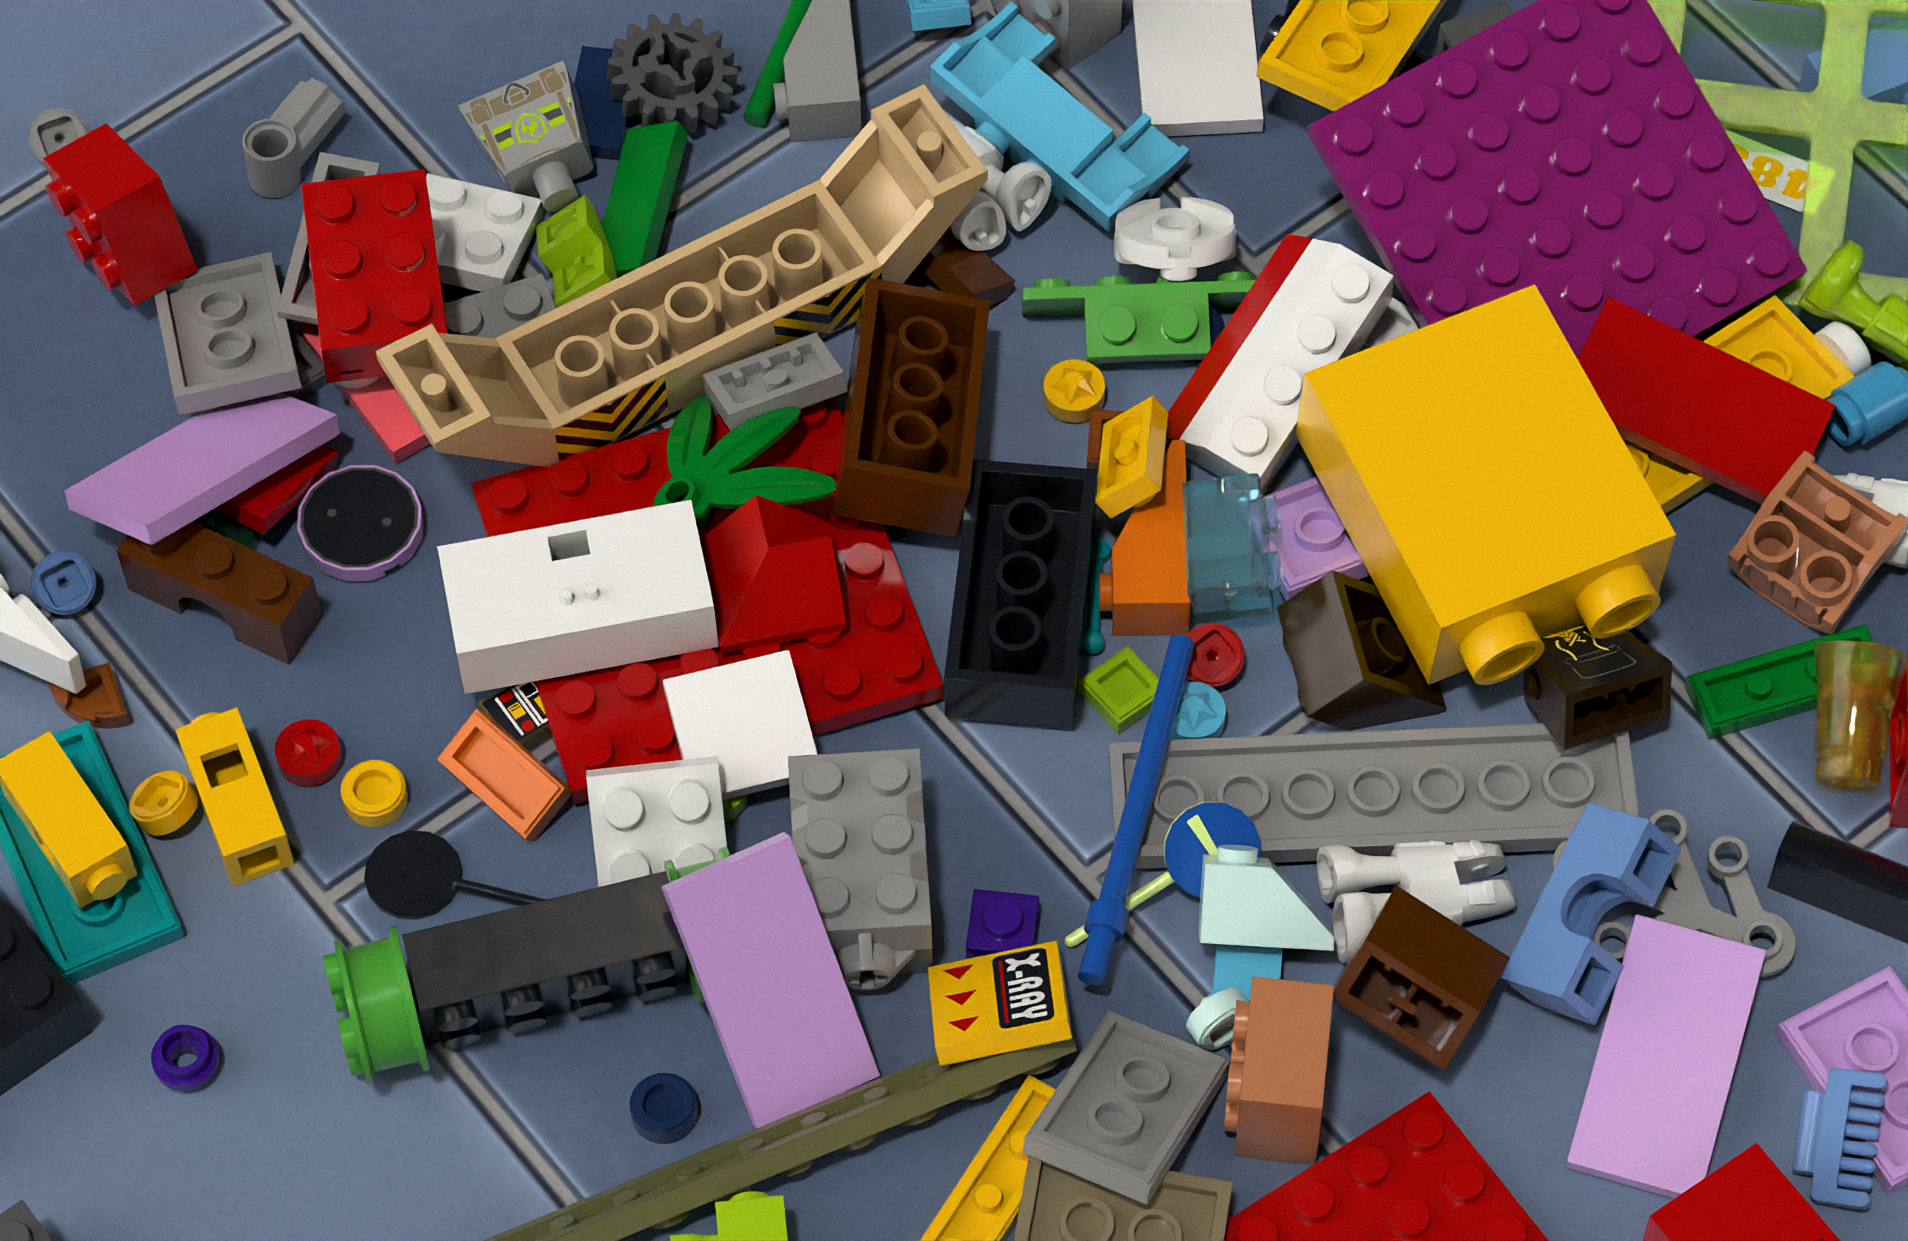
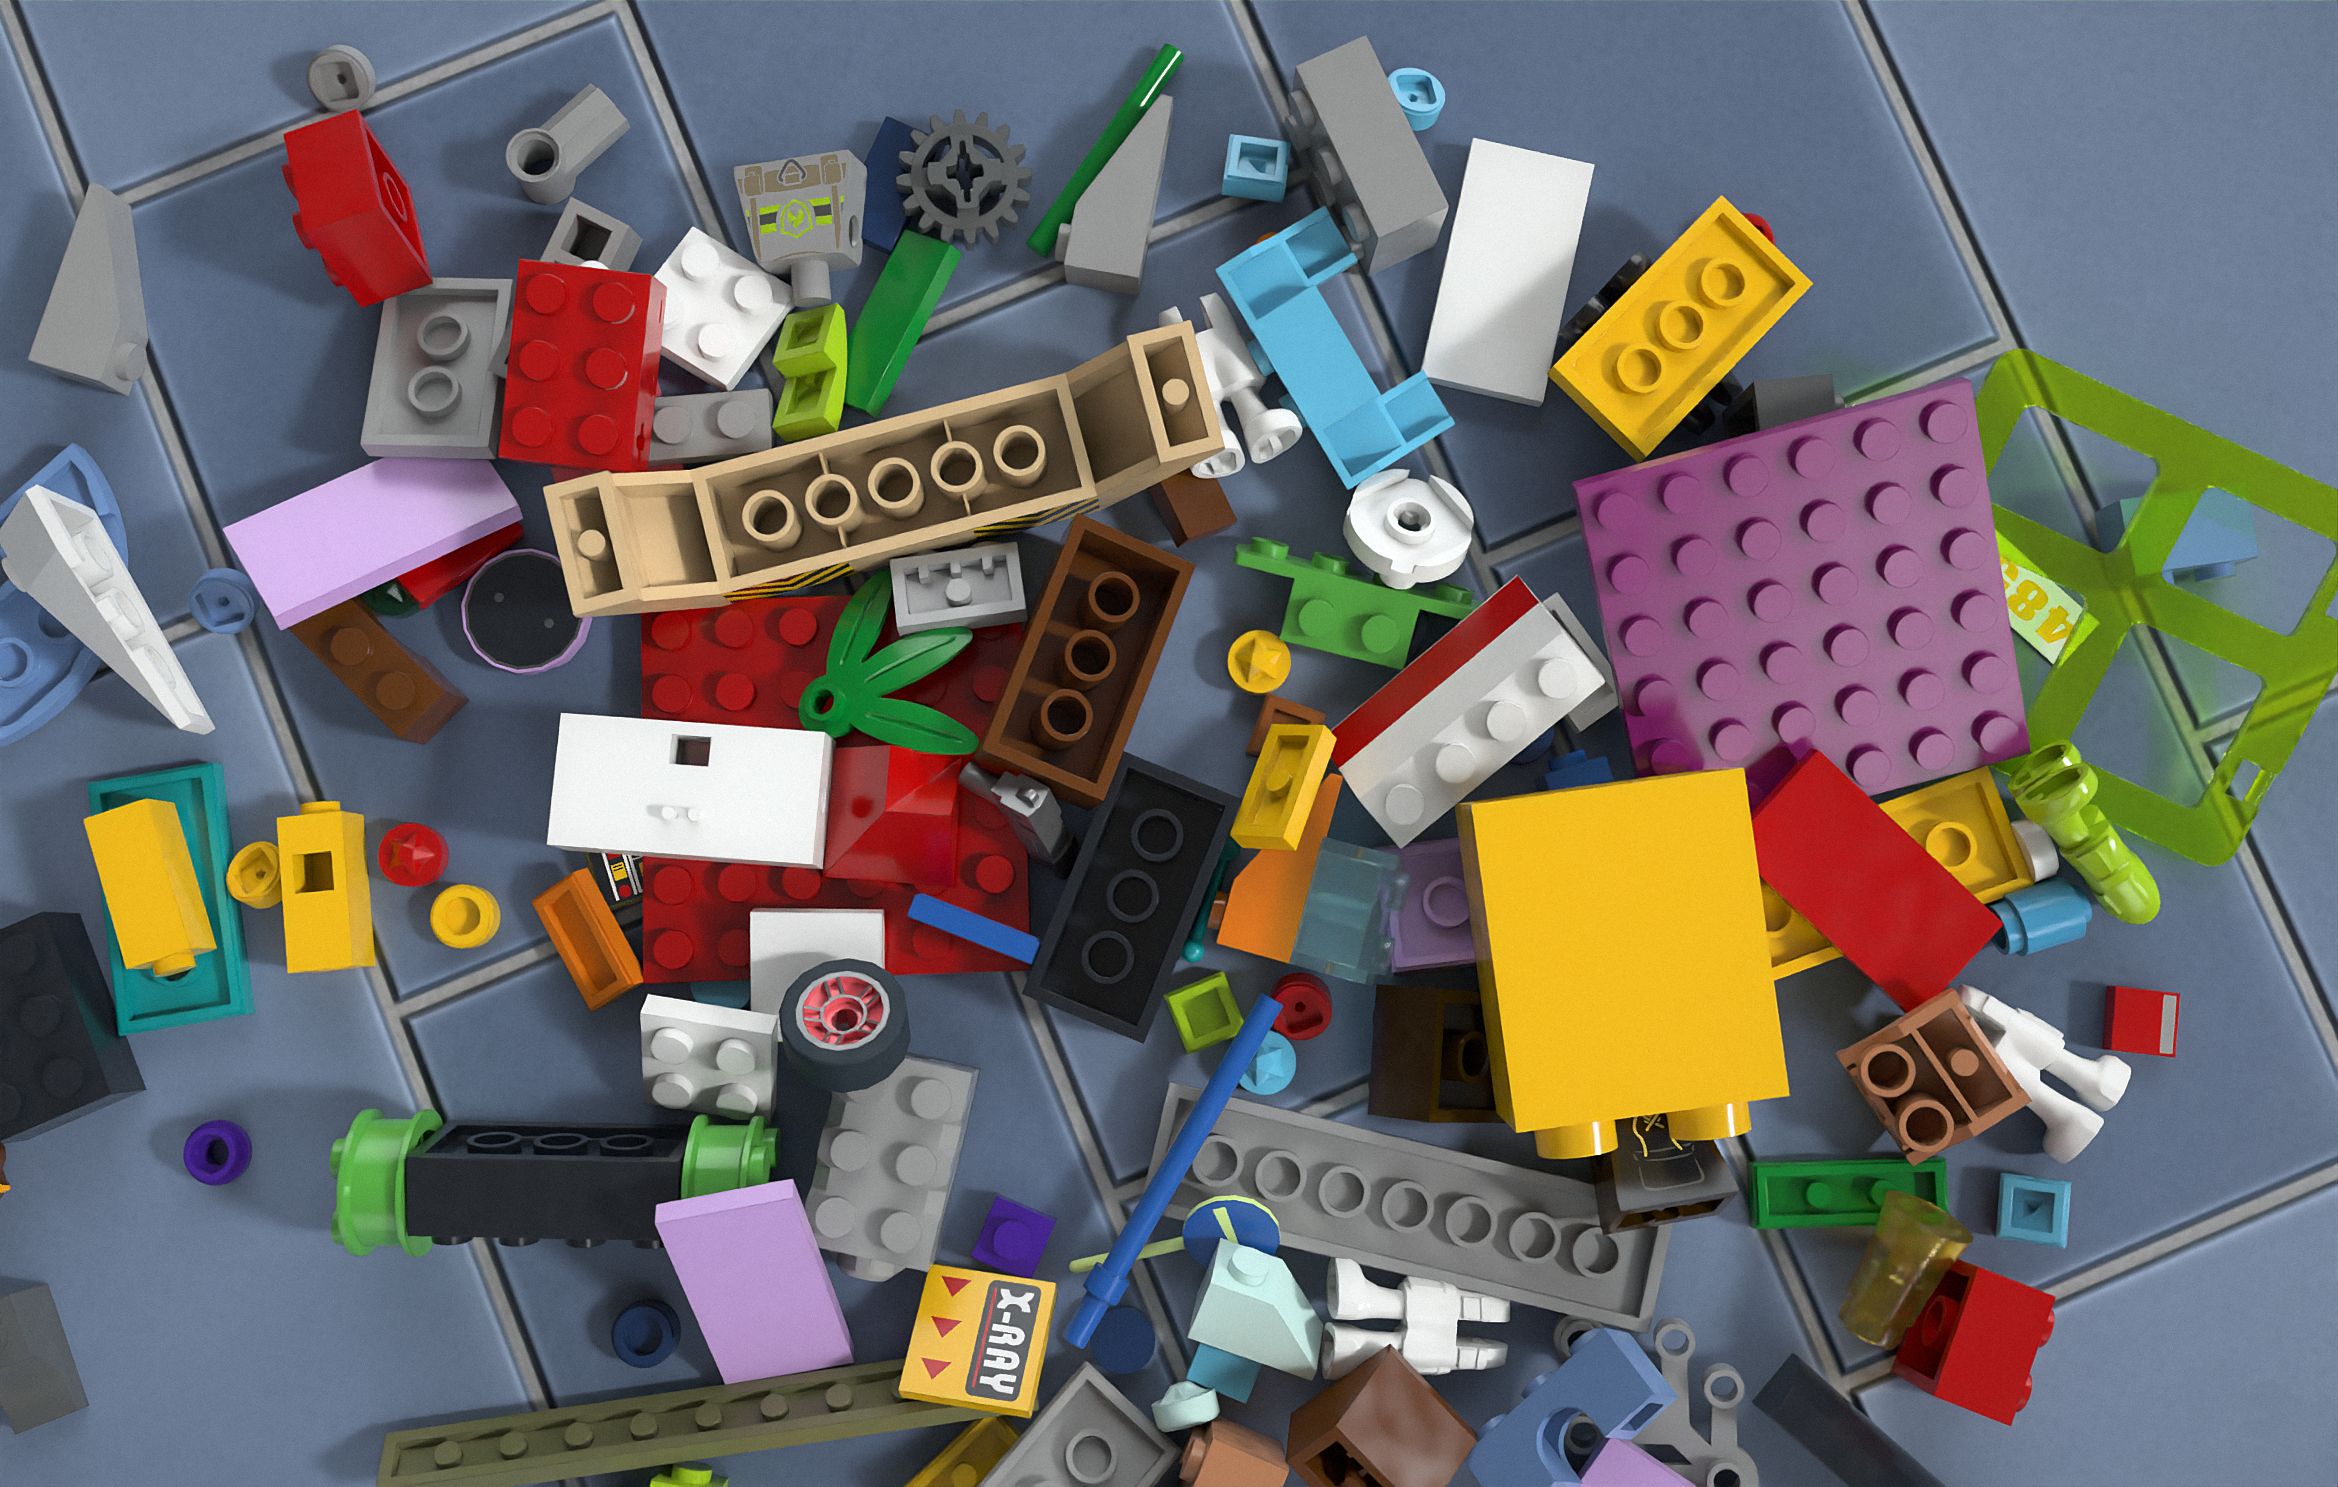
camera: 15 degrees right, 25 degrees up
dark orange tile [48,662,131,729] -> none
black piece [364,830,547,920] -> none
none -> wheel [779,958,911,1093]
none -> blue tile [907,893,1042,965]
none -> flat silver piece [958,762,1079,880]
none -> dark blue tile [1090,1304,1155,1374]

